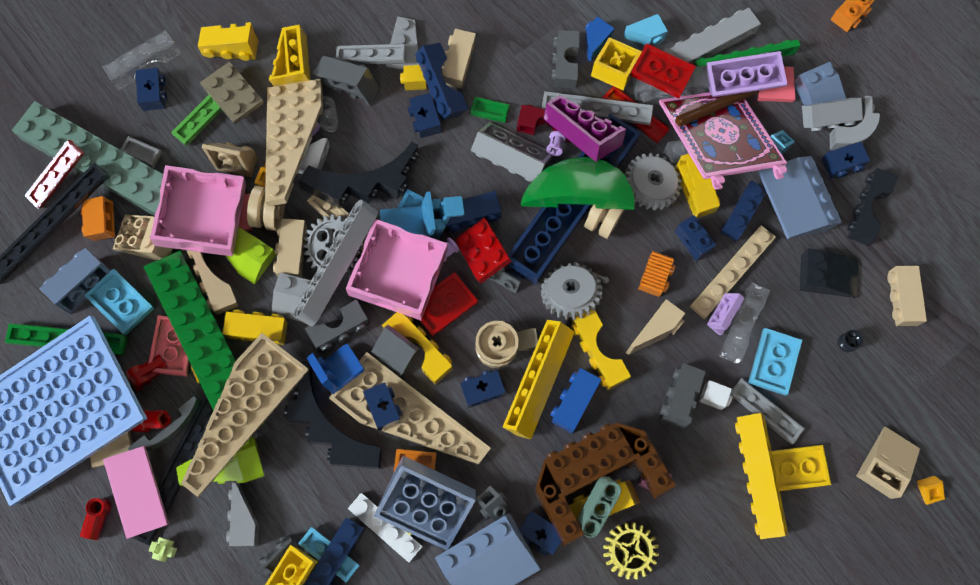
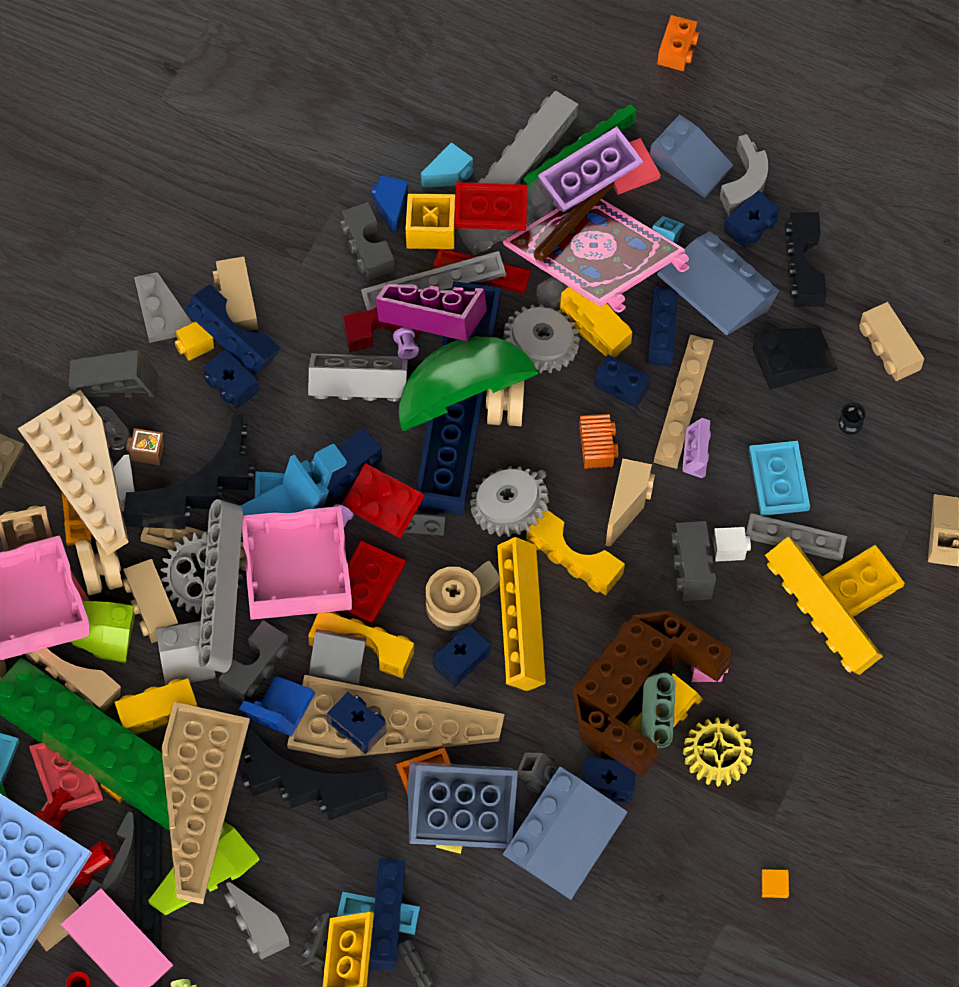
camera: 25 degrees left, 10 degrees down
yellow wedge [269,25,311,86] -> none
light grey tile [335,44,407,64] -> none
white plate [348,493,423,563] -> none
green tile [470,97,510,123] -> none
blue brick [550,368,601,434] -> none
clear arch [719,282,770,364] -> none
light grey brick [802,98,863,131] -> none
none -> medium nougat brick [126,428,165,465]

